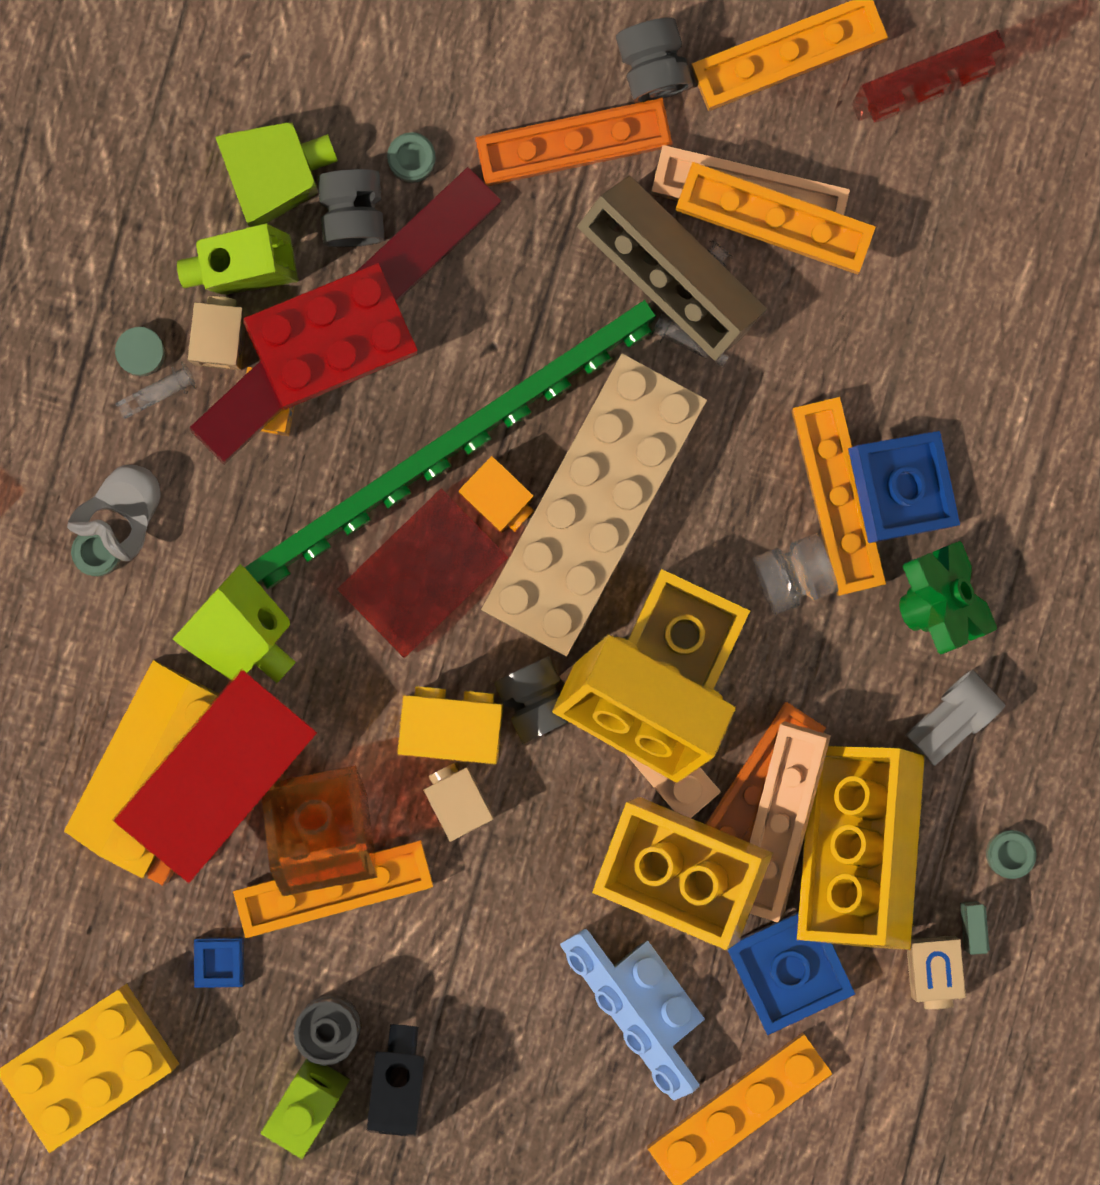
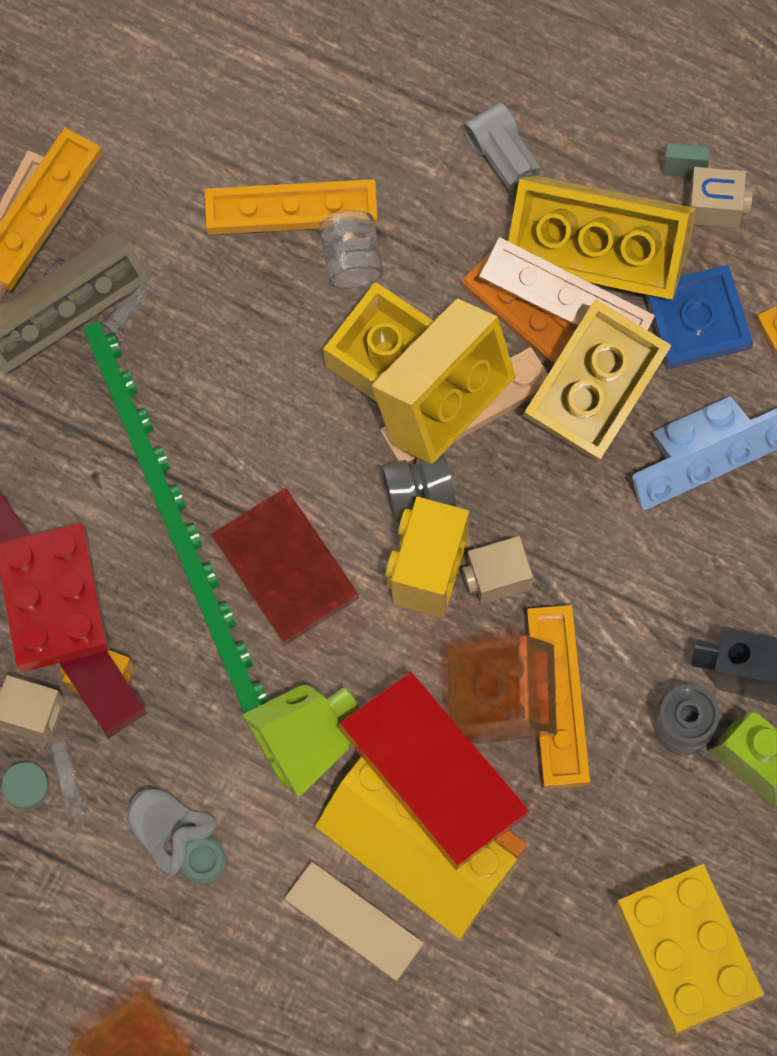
camera: 75 degrees left, 15 degrees down
blue tile [194,937,244,988] -> none
light orange brick [458,456,534,533] -> none
tan brick [481,354,707,657] -> none
blue plate [848,431,960,543] -> none
green plant [899,541,997,655] -> none
sand green tile [986,830,1037,879] -> none
none -> tan tile [284,862,424,983]

